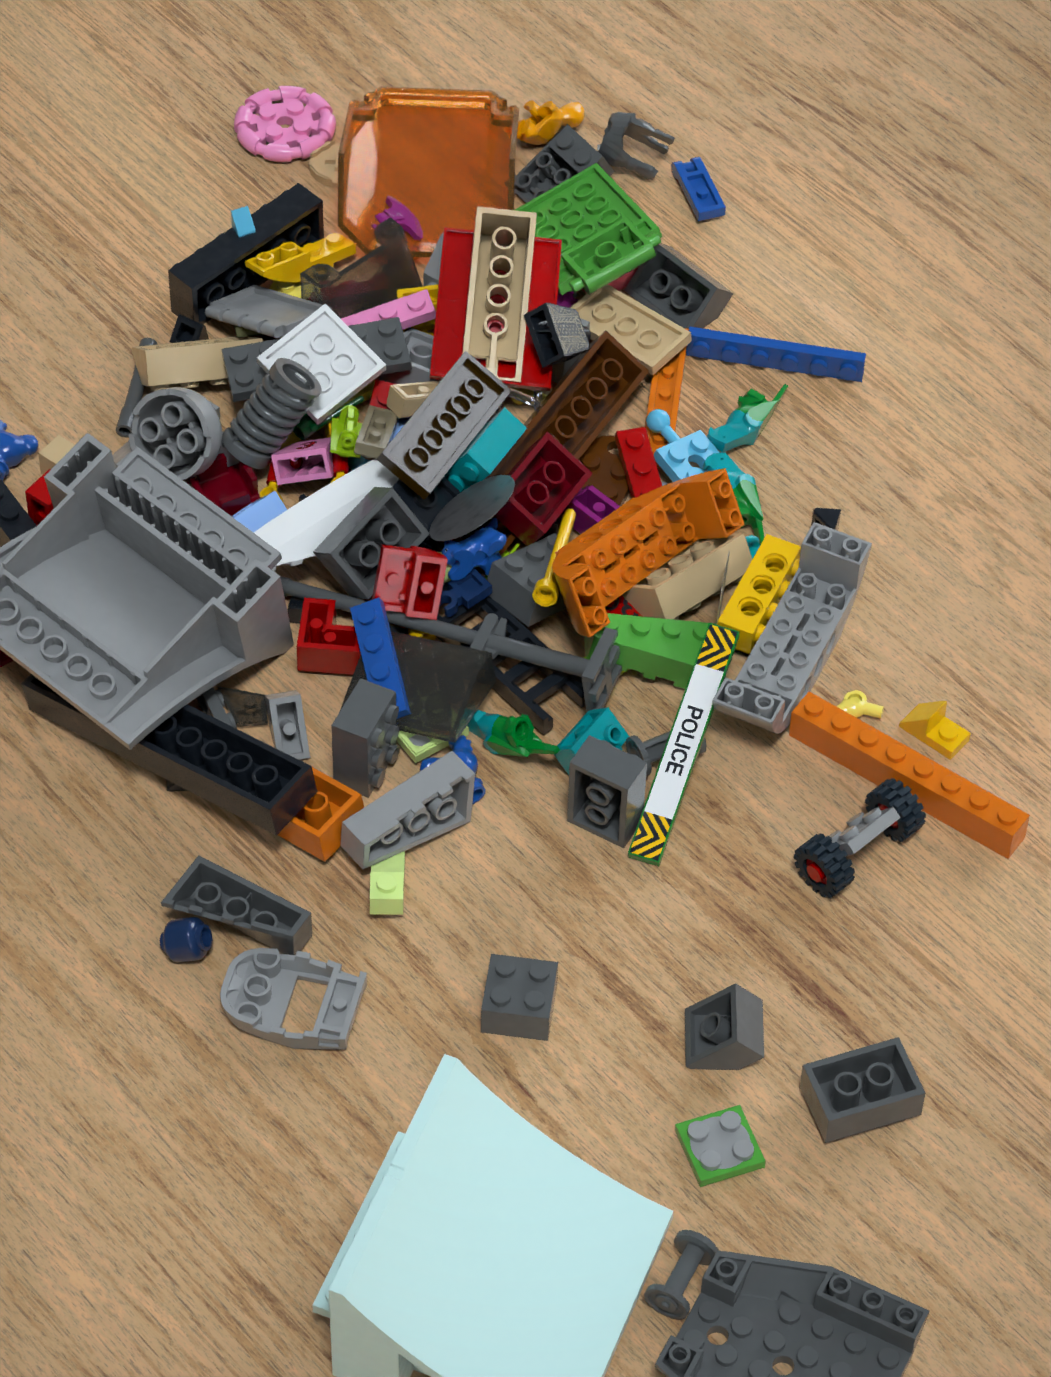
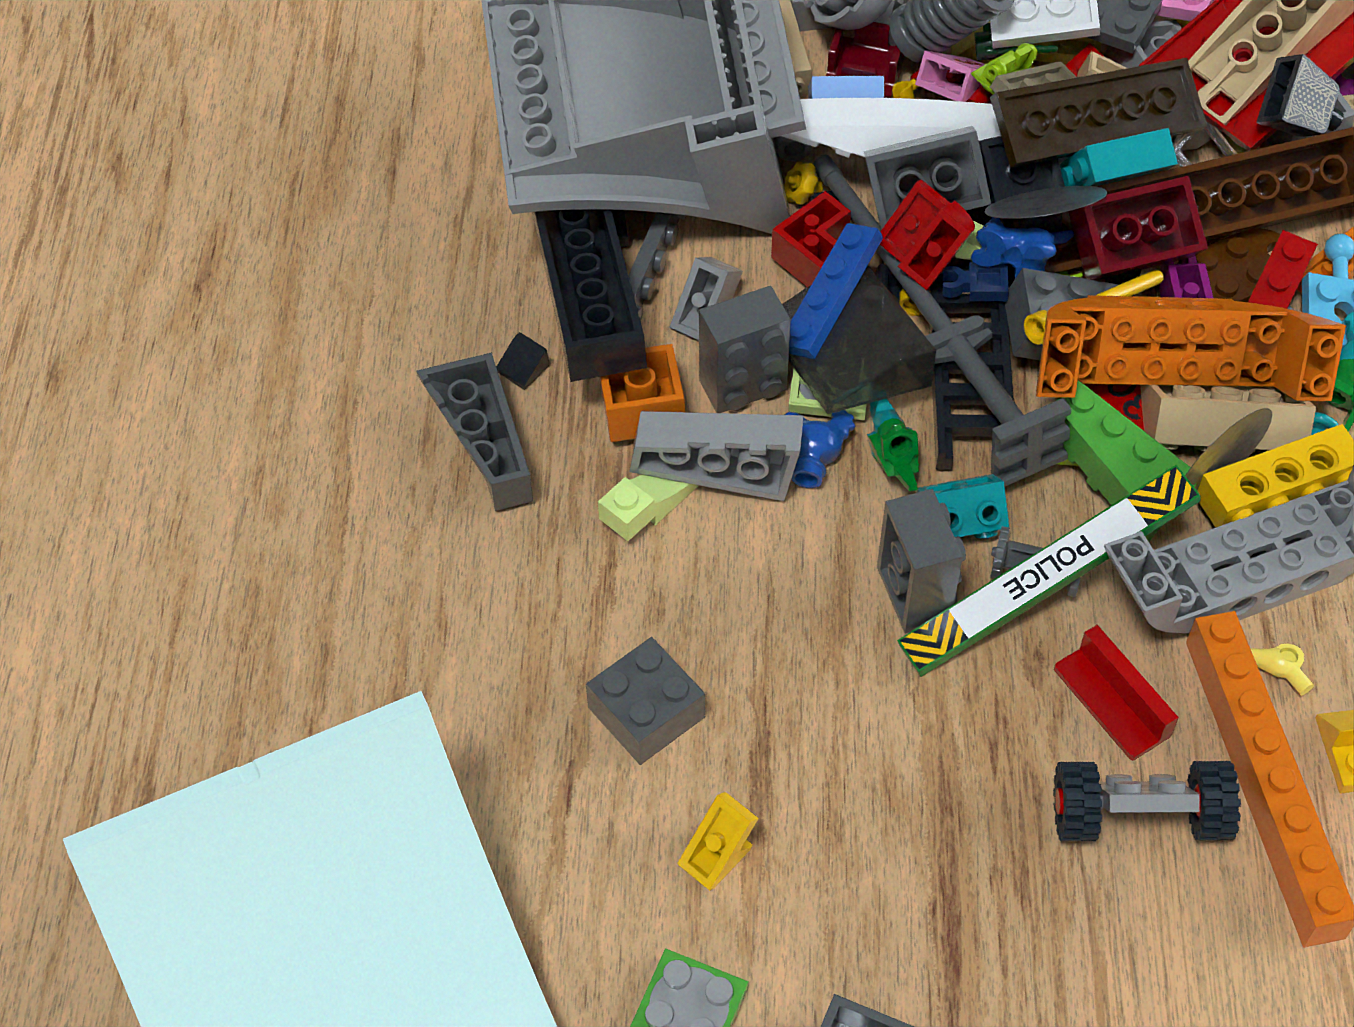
camera: 45 degrees right, 5 degrees up
dark blue head [160,917,213,962] -> none
clear smoke piece [218,687,268,727] -> none
light grey slope [220,948,367,1050] -> none
dark grey slope [685,983,765,1070] -> none
none -> black slope [496,332,549,390]
none -> yellow slope [677,792,759,891]
none -> red panel [1054,624,1179,761]

